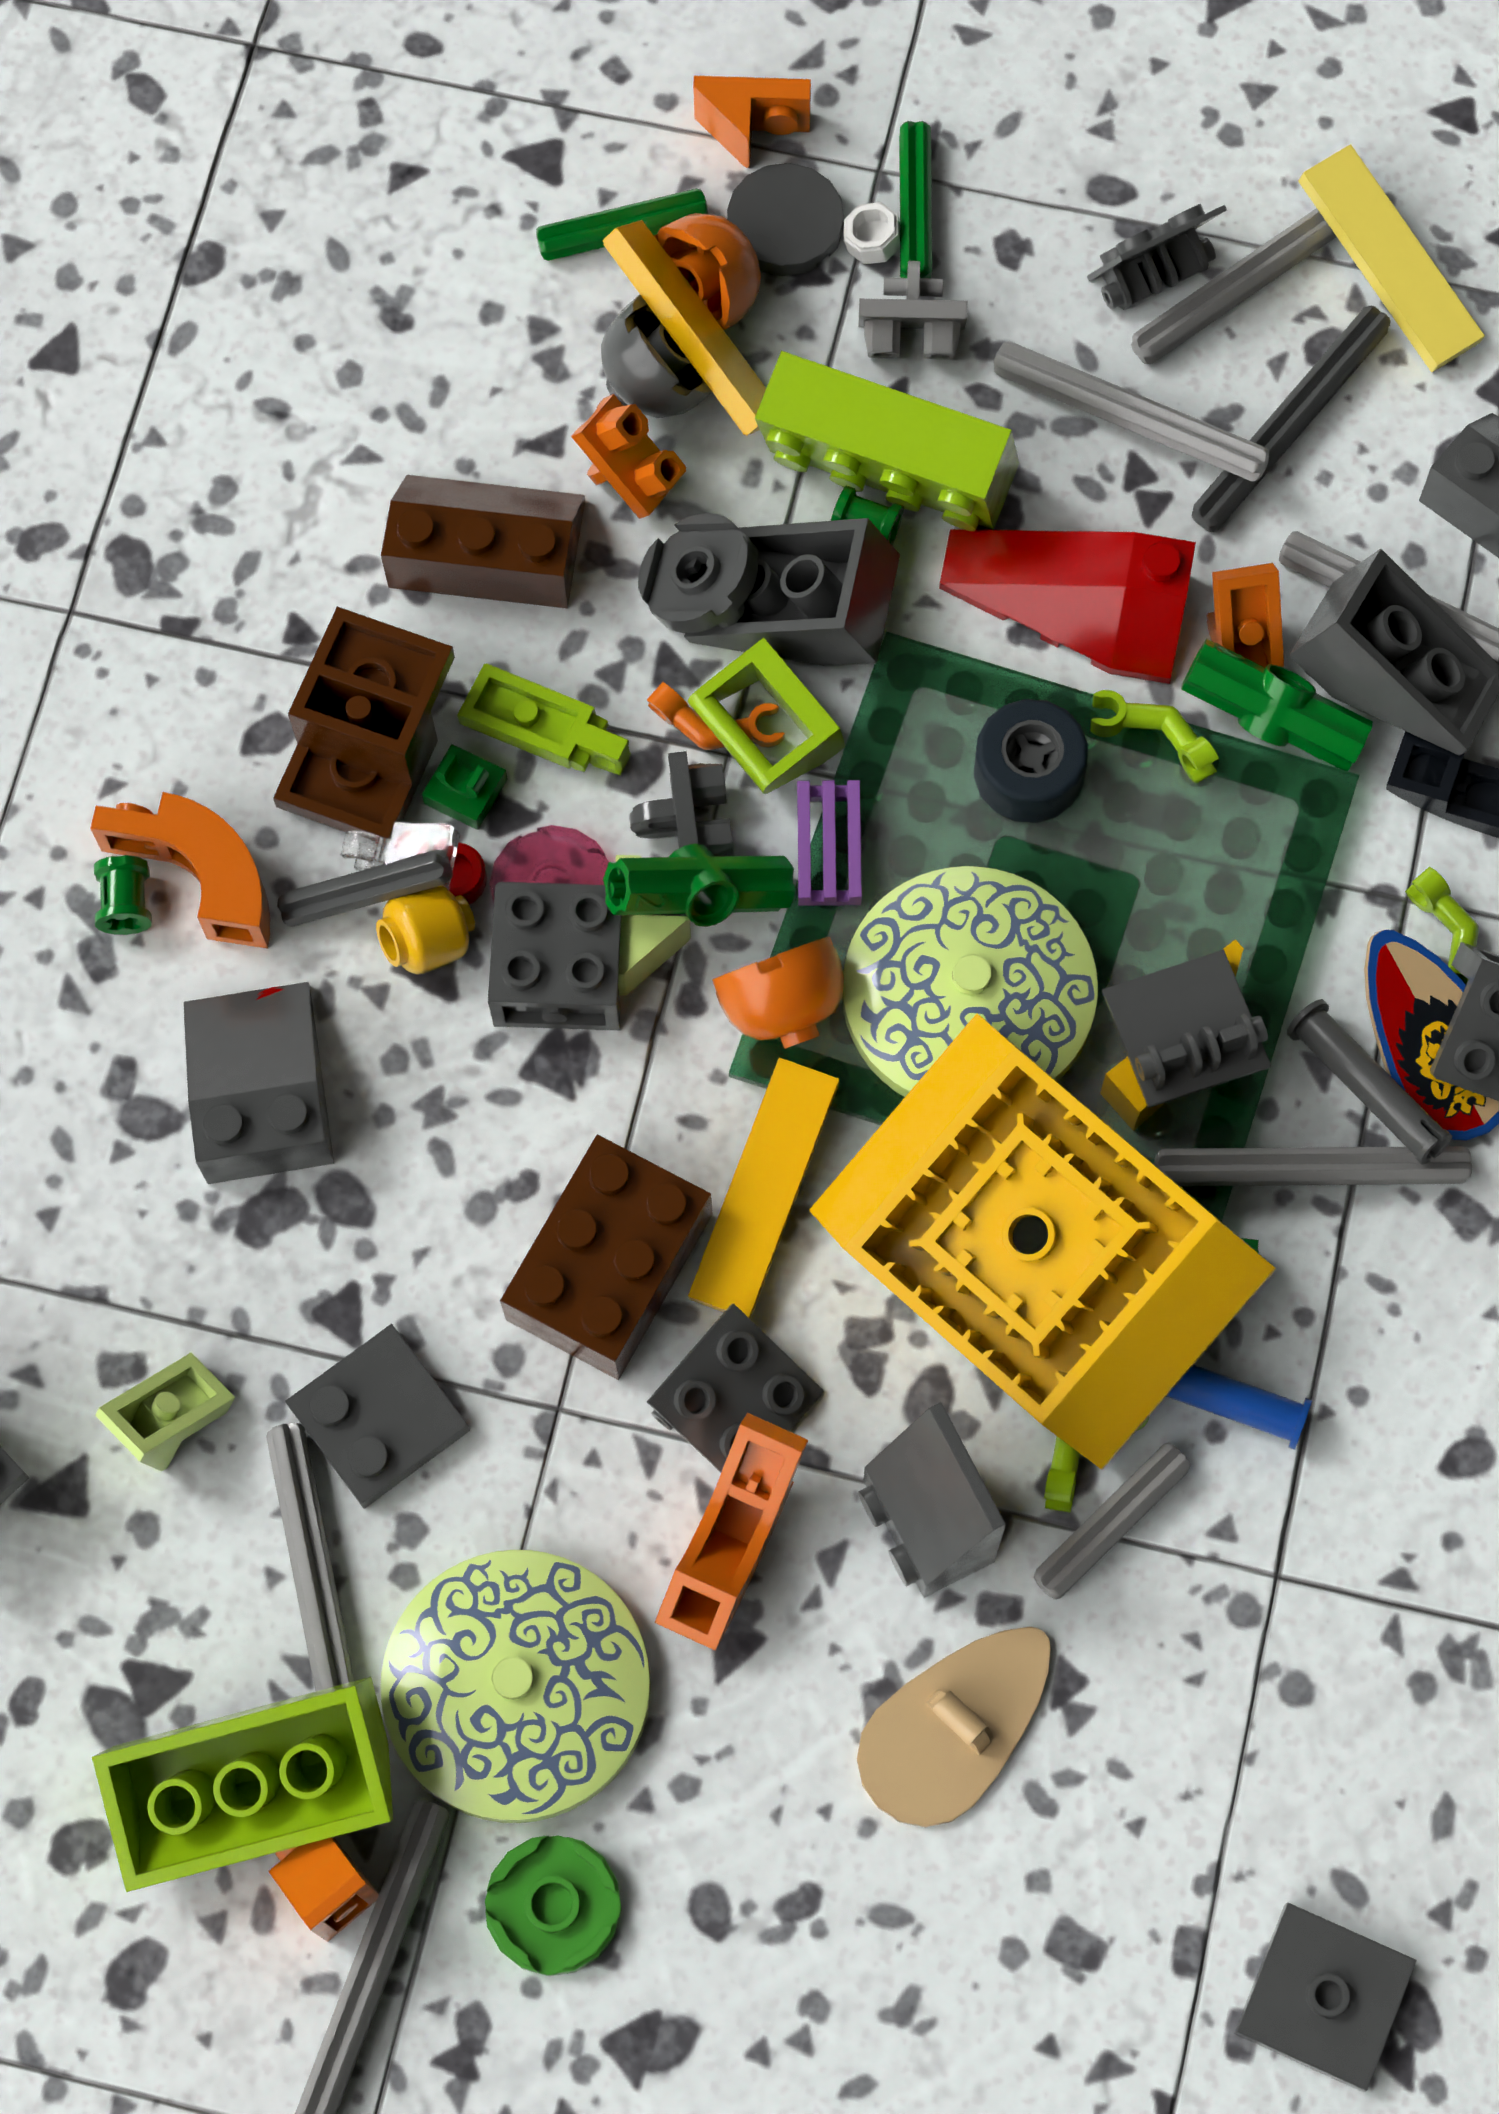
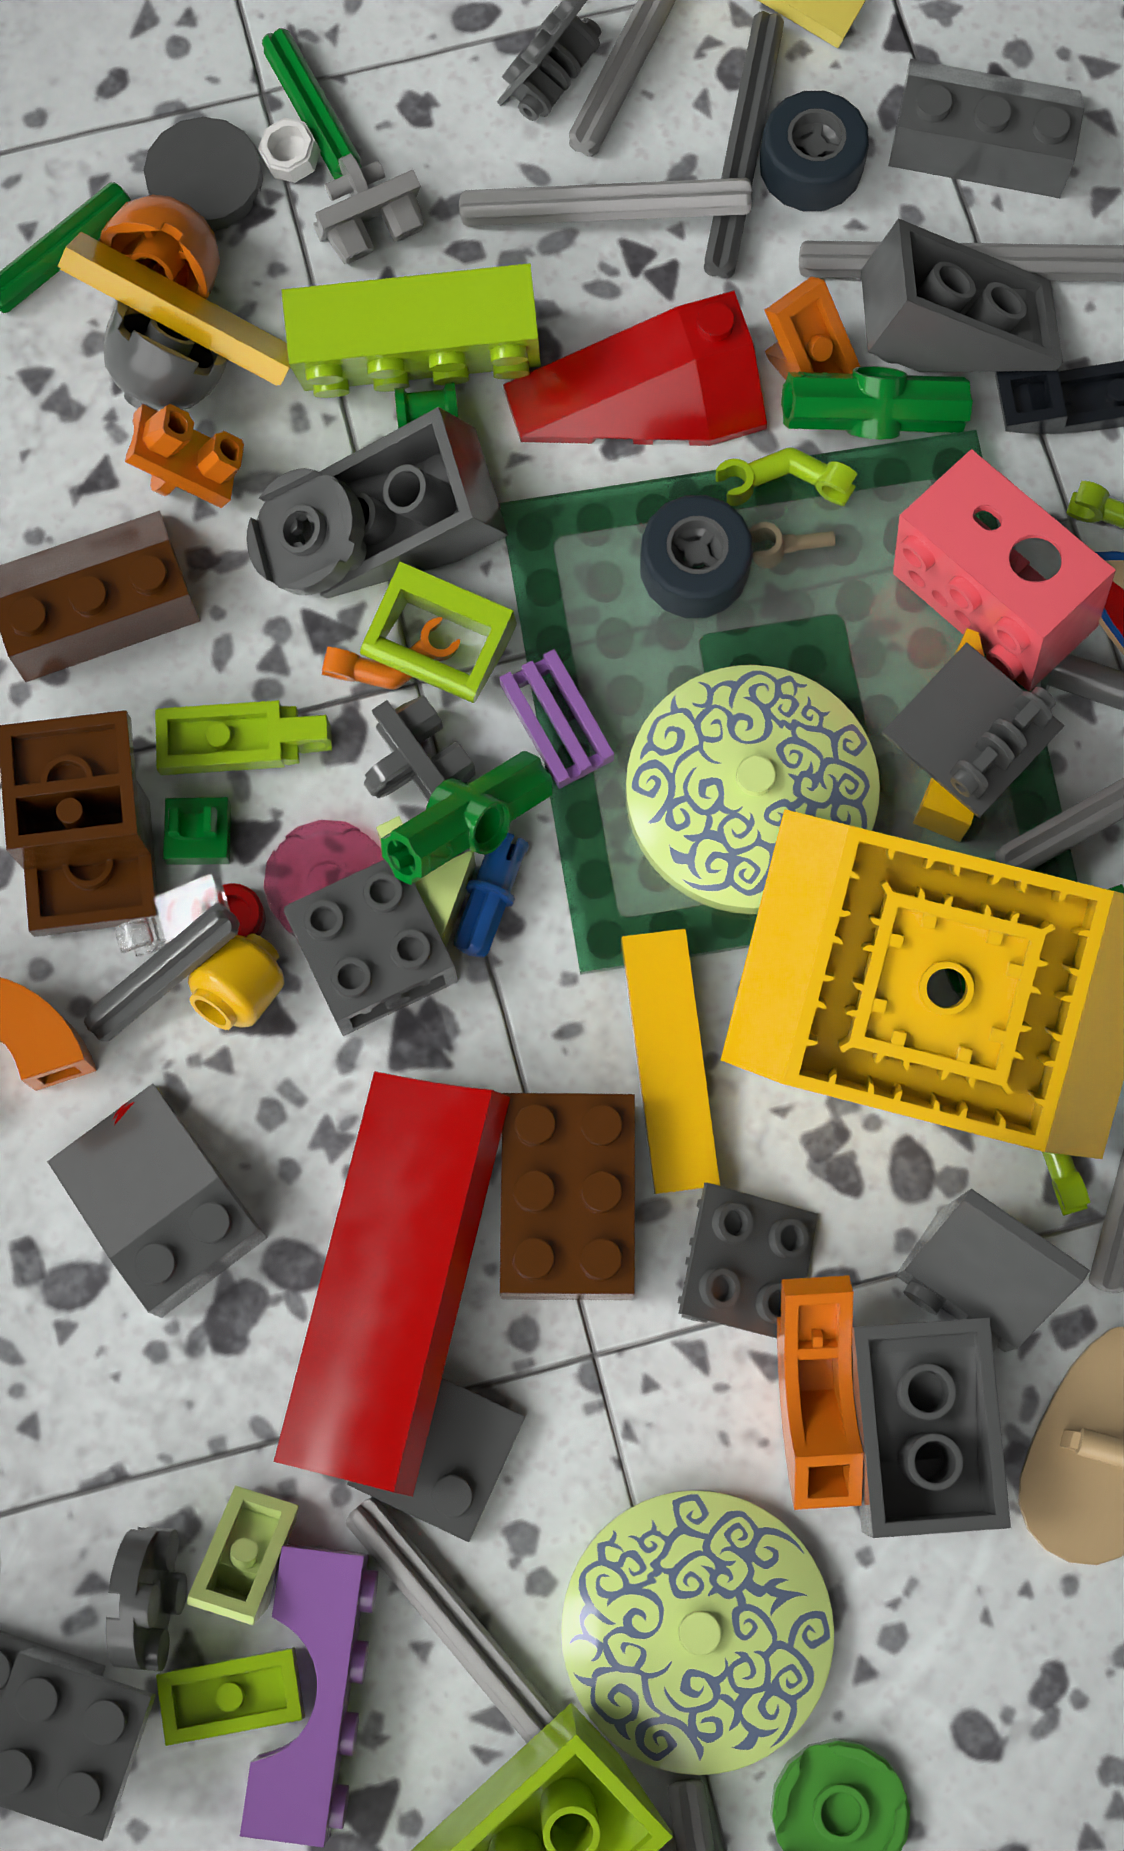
camera: 30 degrees left, 5 degrees up
orange slope [693,76,811,168] -> none
orange cylinder [712,936,844,1049] -> none
none -> dark grey plate [105,1527,187,1672]
none -> lime plate [156,1647,305,1746]
none -> medium lavender arch [240,1544,378,1848]
none -> red arch [273,1071,510,1497]
none -> blue axle [453,833,529,958]
none -> dark tan hand [749,522,835,569]
none -> black wheel [760,90,869,212]
none -> dark grey slope [852,1317,1011,1538]
none -> coral piece [893,449,1116,692]

